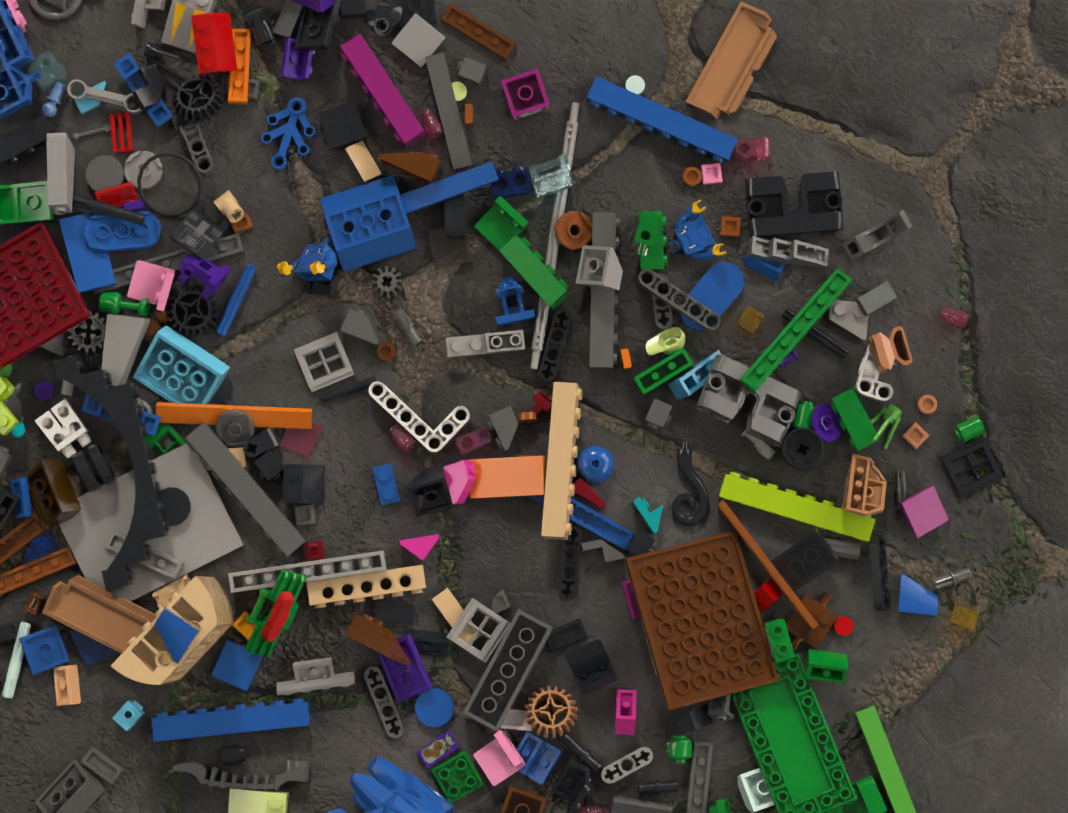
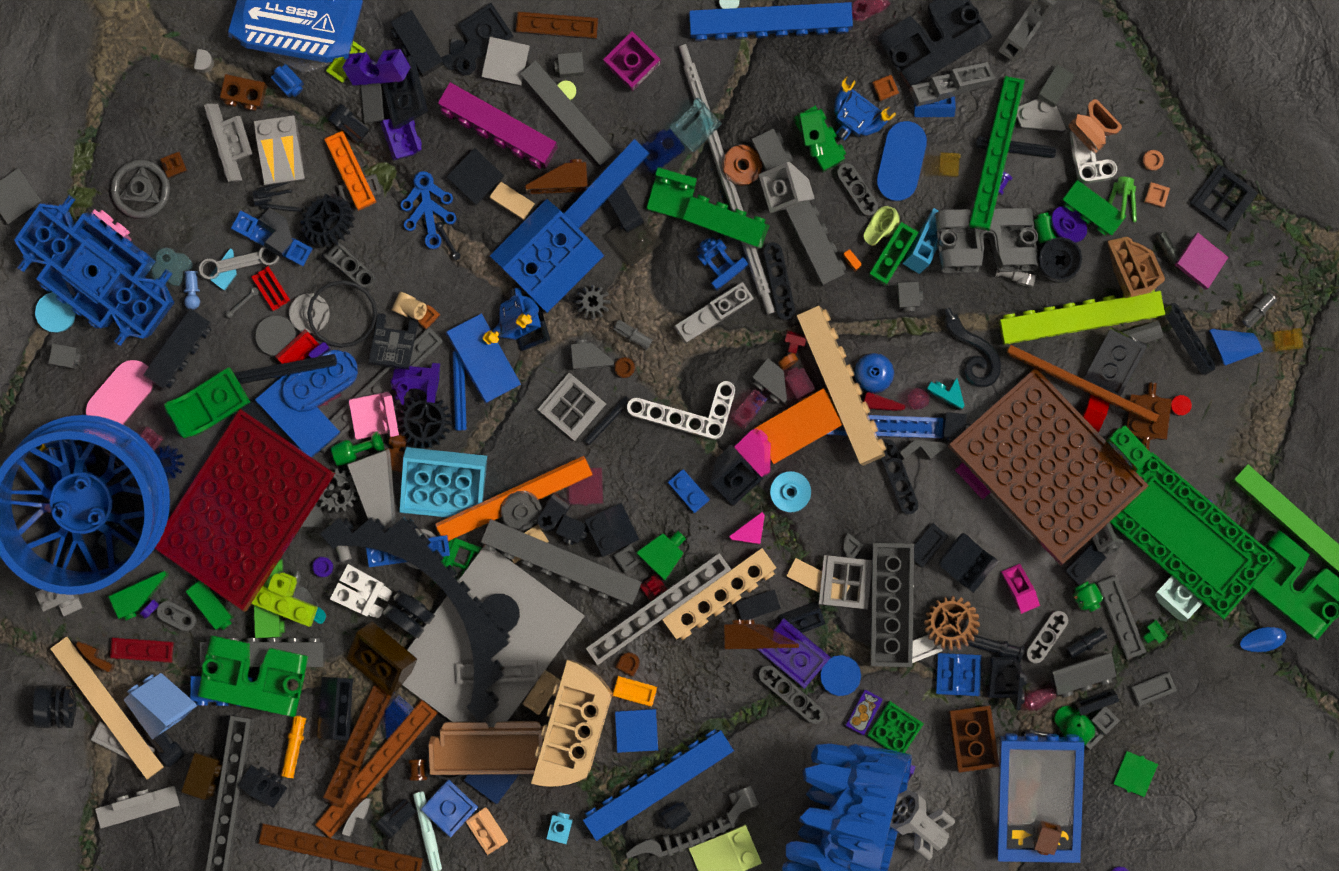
camera: 30 degrees left, 0 degrees up
blue plate [10,477,32,518] -> none
light grey slope [47,132,75,215] -> none
blue slope [154,608,199,664] -> none
red slope [191,13,237,75] -> none
green piece [245,569,307,657] -> none
light grey bracket [277,657,355,695] -> none
clear pink cone [389,424,417,453] -> none
clear pink cone [420,109,443,139] -> none
dark orange tile [465,104,473,126] -> none
bright pink bracket [473,730,526,786] -> none
dark grey beam [637,269,721,332] -> none
dark orange tile [682,167,702,187] -> none
bright pink tile [701,163,723,185] -> none
green brick [805,649,848,684] -> none
clear pink cone [939,306,970,329] -> none
green brick [954,416,985,443] -> none
none -> blue tile [446,314,521,404]
none -> green torso [637,530,686,580]
none -> medium azure dish [770,471,811,512]
none -> clear pink brick [785,367,815,400]
none -> clear pink piece [908,388,929,410]

